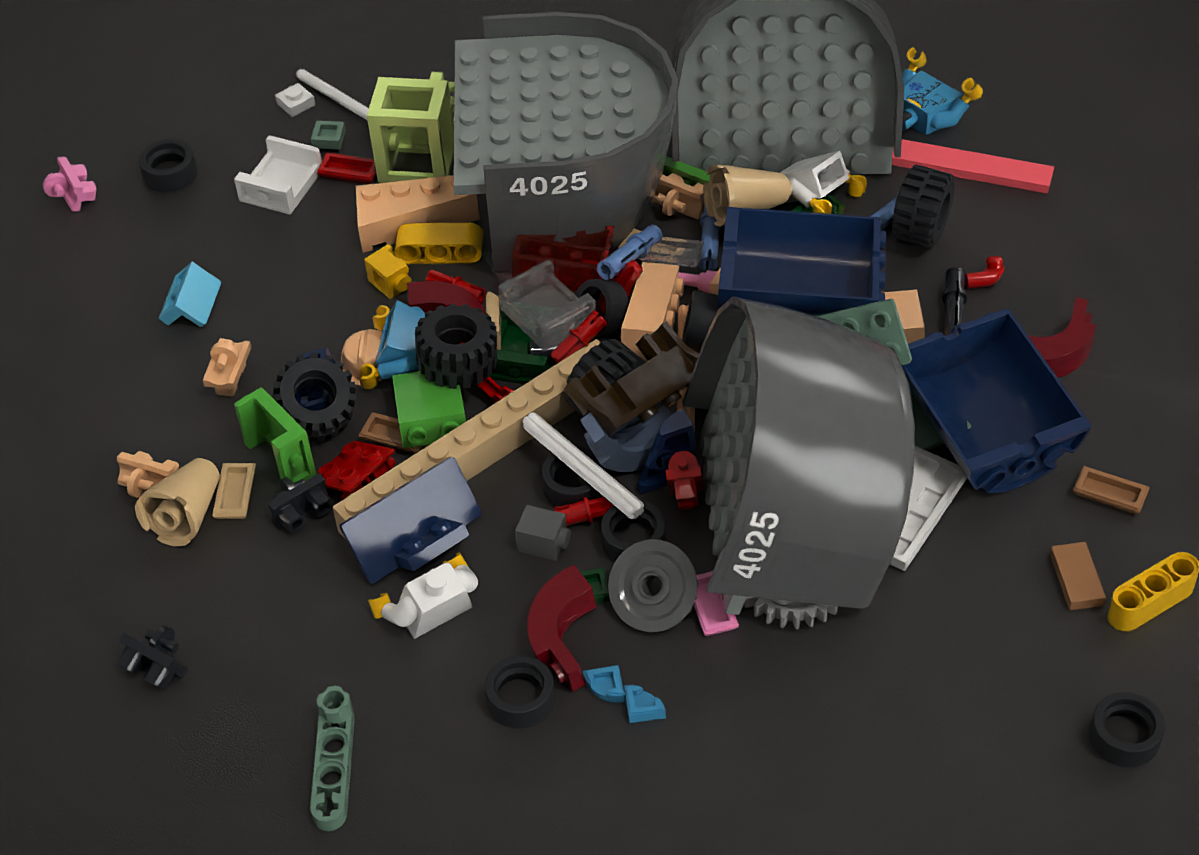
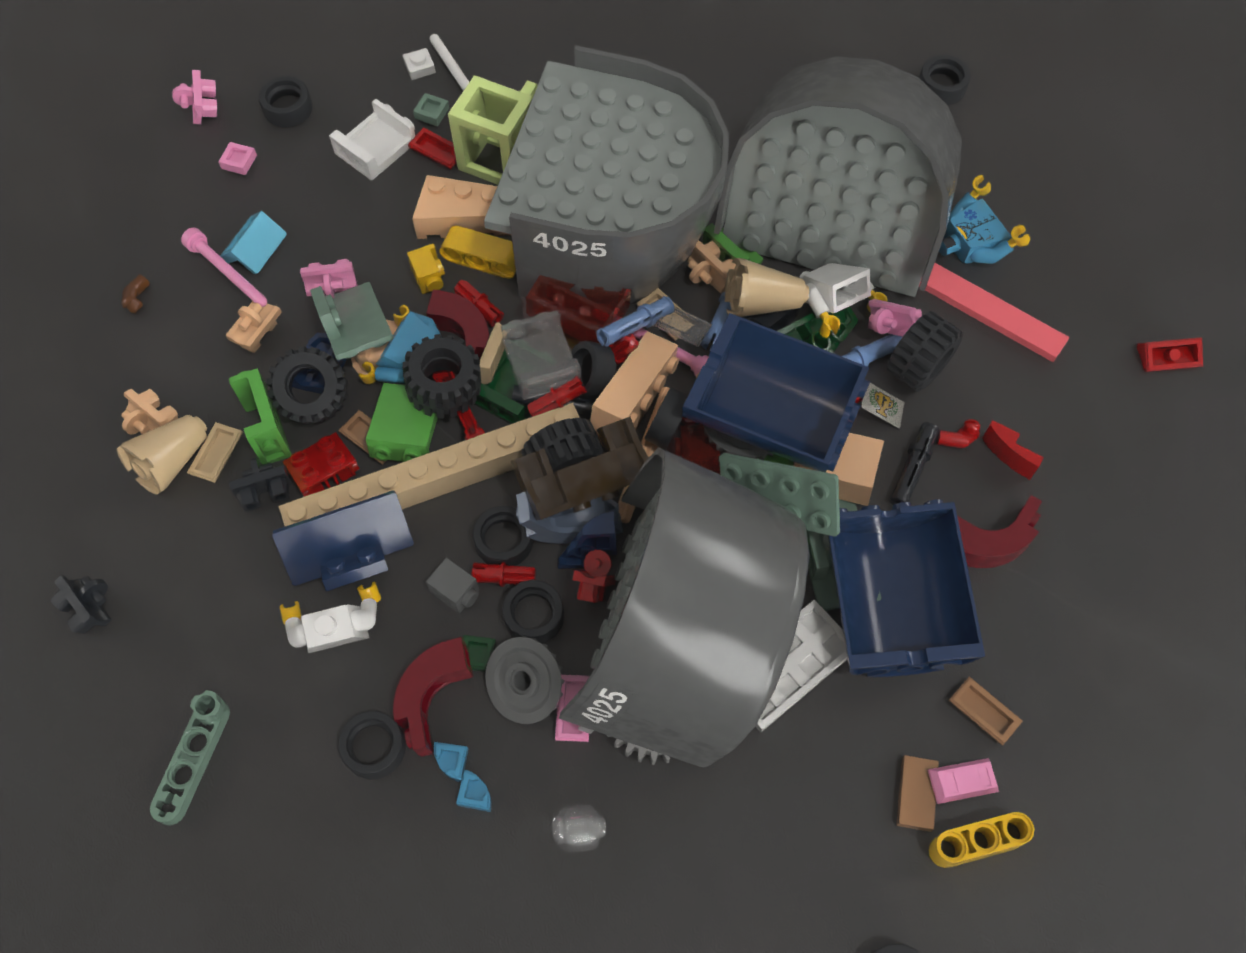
camera: 15 degrees right, 15 degrees up
white axle [522,412,644,520] -> none
none -> reddish brown arm [121,274,150,313]
none -> bright pink piece [181,227,267,307]
none -> bright pink plate [218,142,257,175]
none -> bright pink hips [300,259,358,298]
none -> sand green bracket [310,282,394,360]
none -> clear head [552,805,606,853]
none -> clear smoke sticker [861,383,905,429]
none -> bright pink hips [868,299,922,337]
none -> bright pink tile [928,758,999,804]
none -> red slope [982,420,1044,480]
none -> red slope [1137,337,1203,372]

